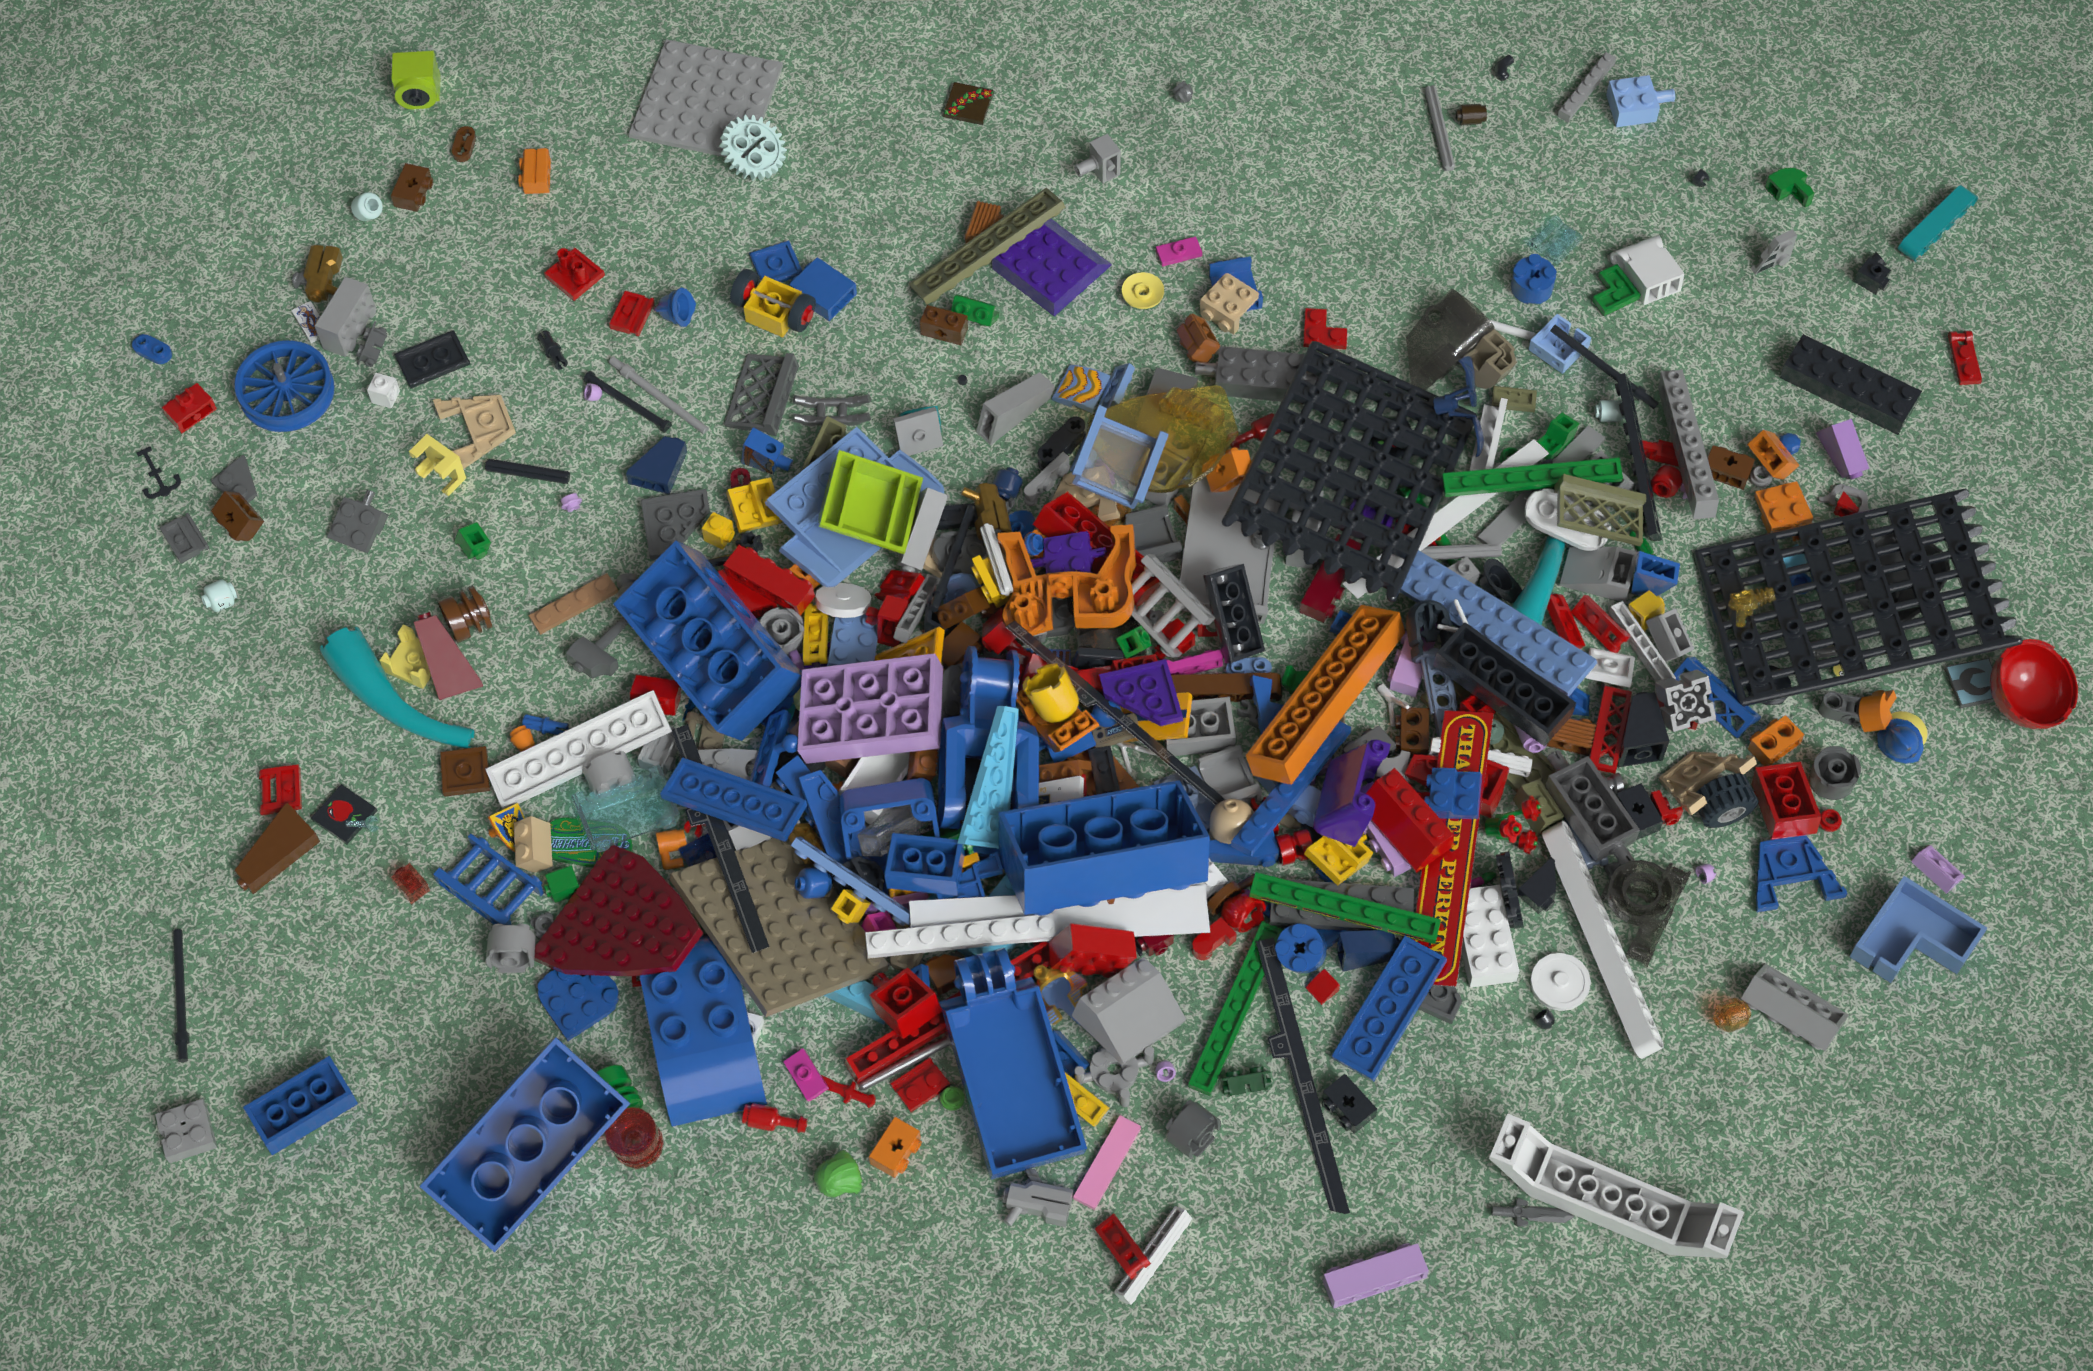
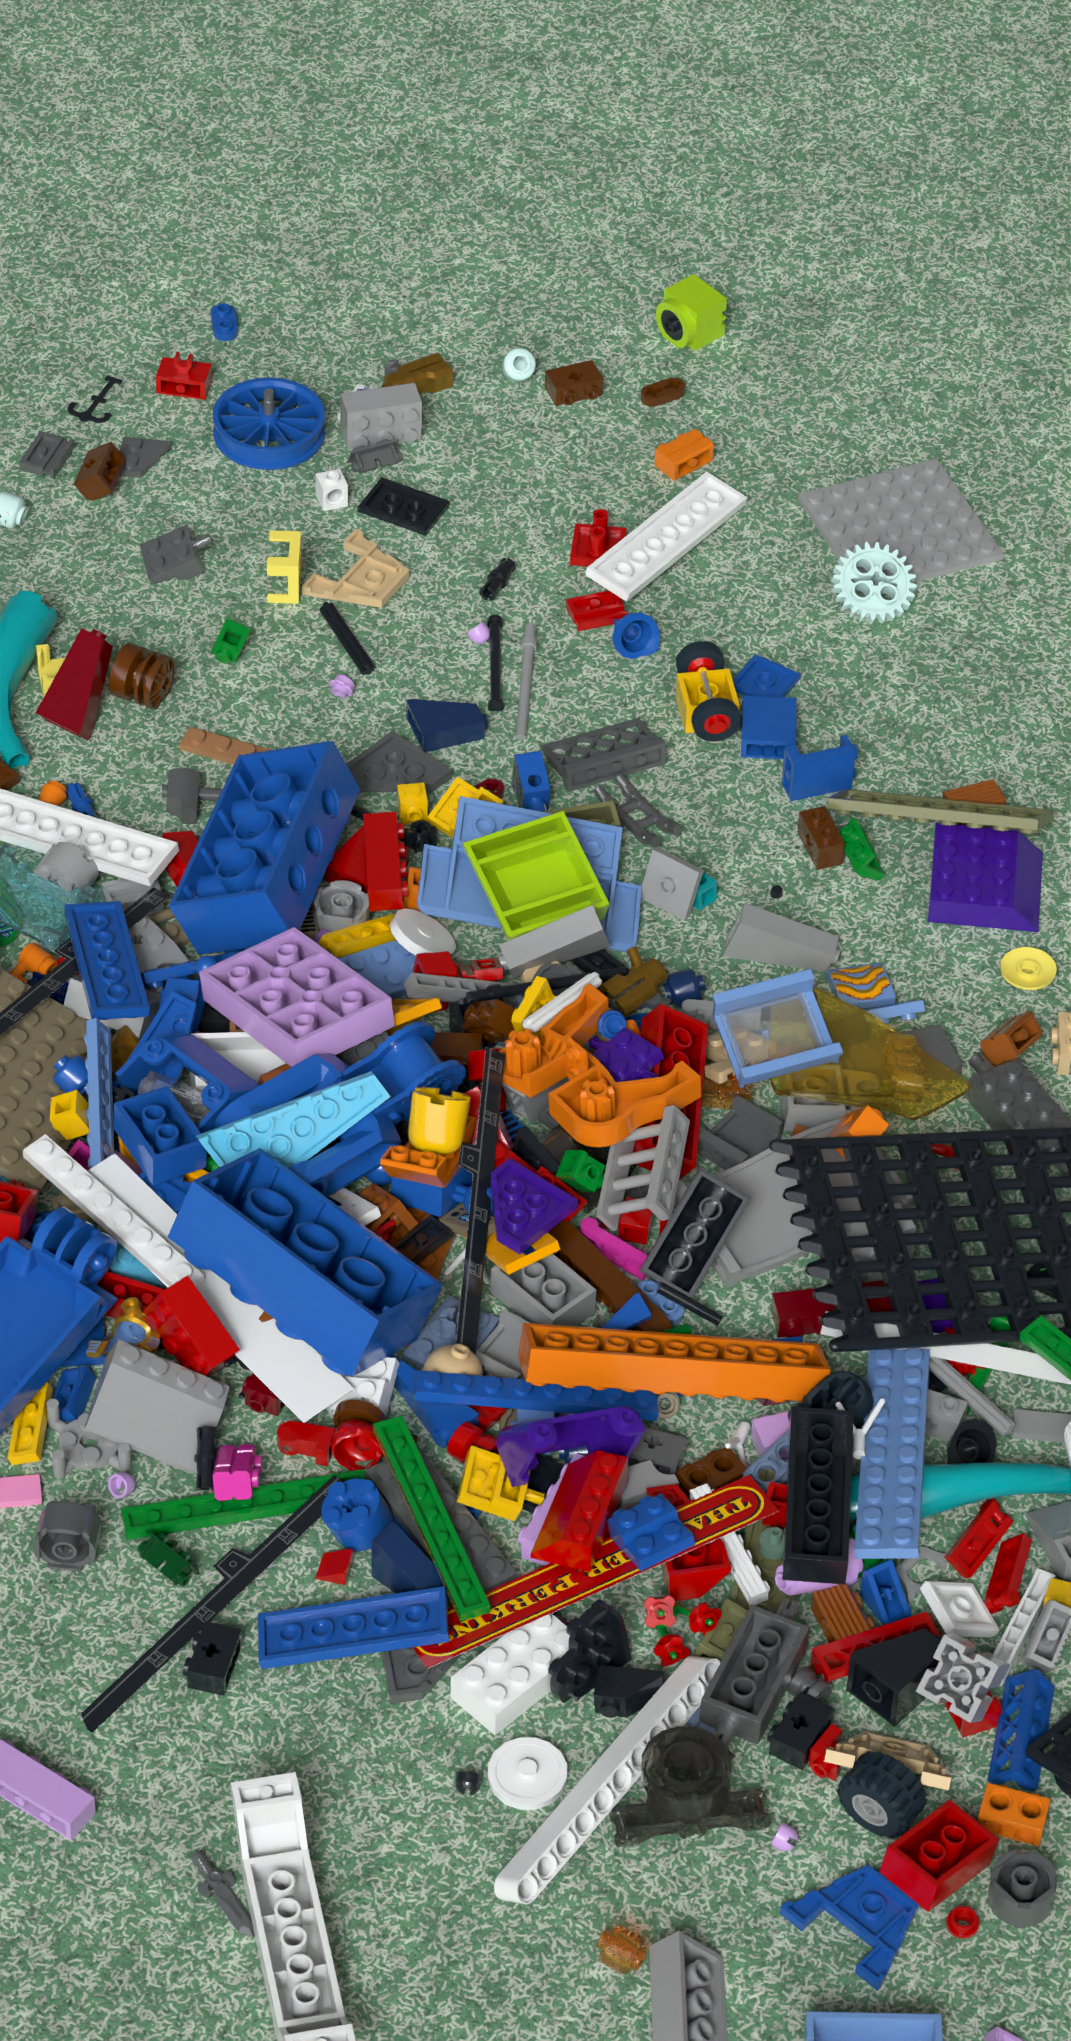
camera: 50 degrees right, 15 degrees down
none -> black pin [194,1426,217,1490]
none -> dark pink brick [213,1444,263,1501]
none -> white plate [585,472,748,602]
none -> black piece [656,1282,723,1326]
none -> blue panel [781,735,858,801]

